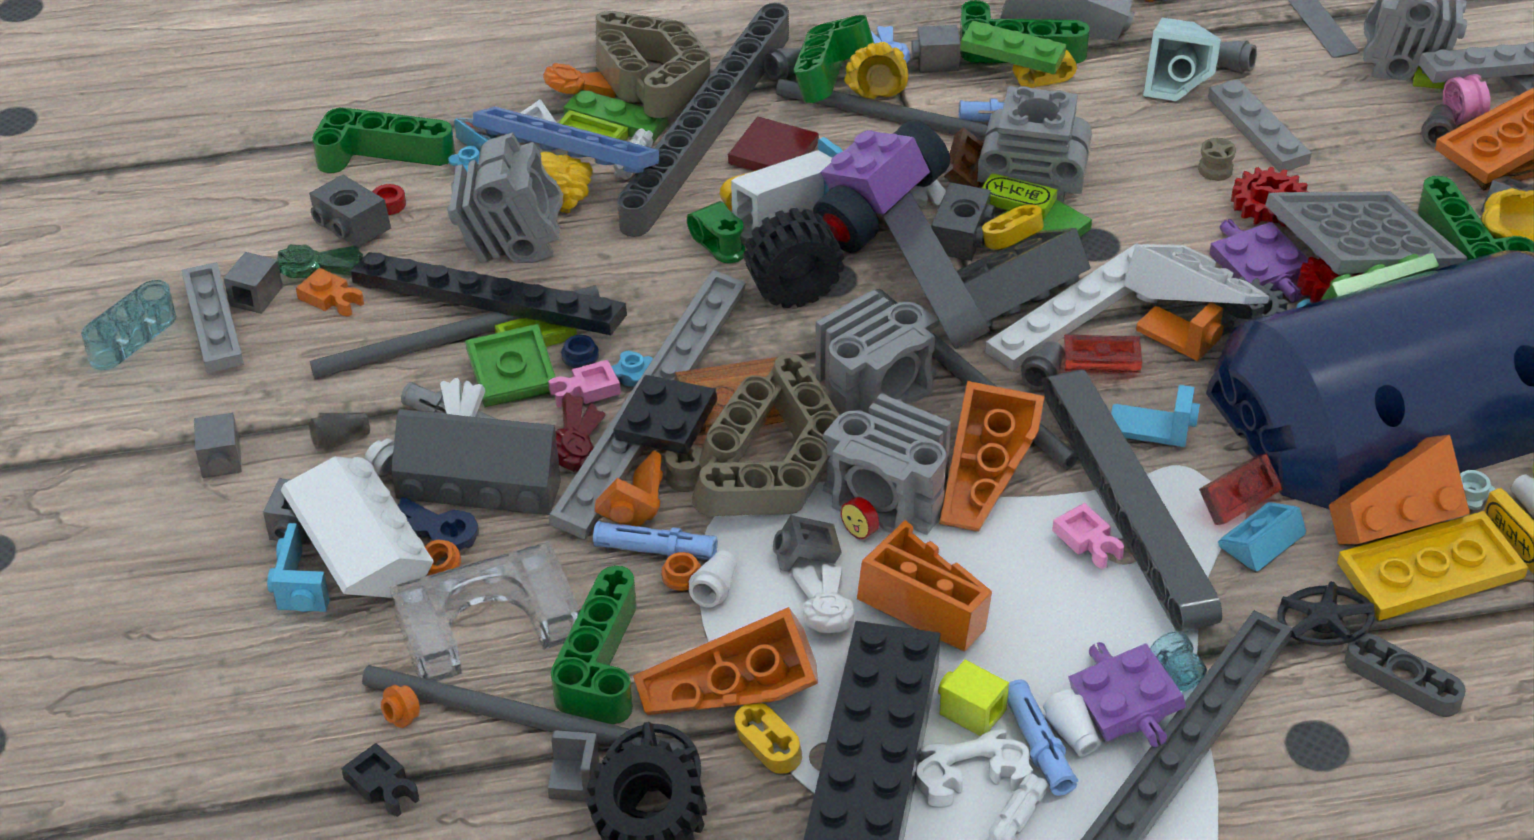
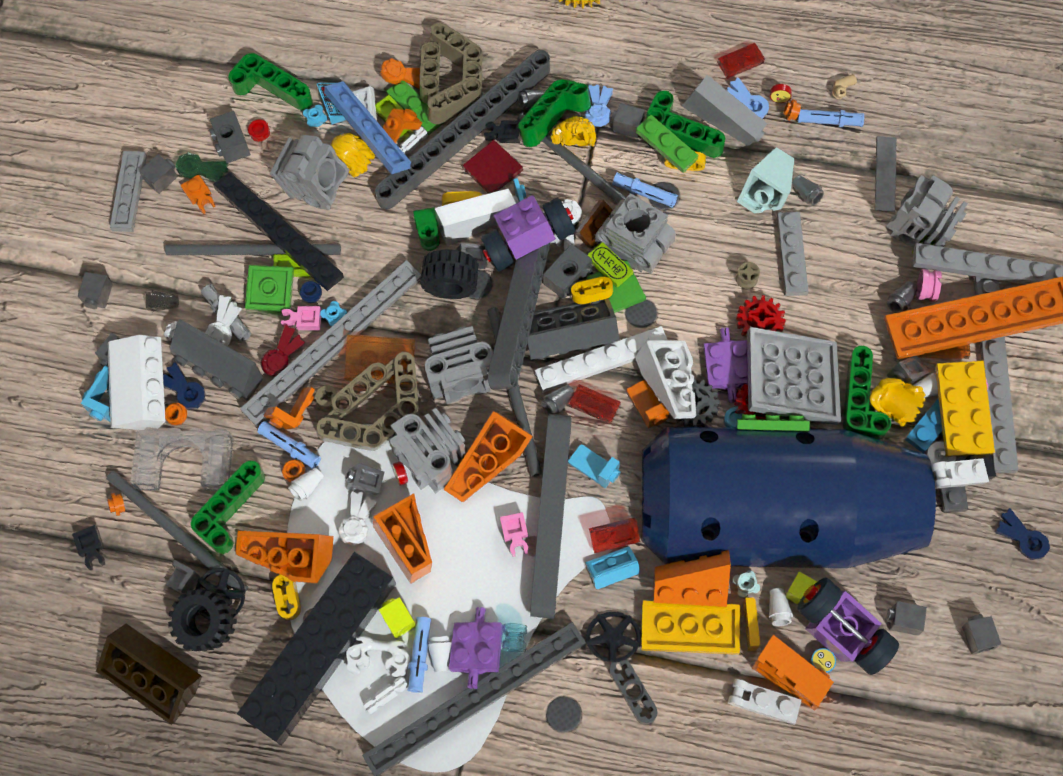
camera: 25 degrees right, 25 degrees up
clear light blue beam [81,280,177,370] -> none
black plate [613,375,718,455] -> none
none -> orange bracket [382,109,422,143]
none -> black plate [484,120,521,143]

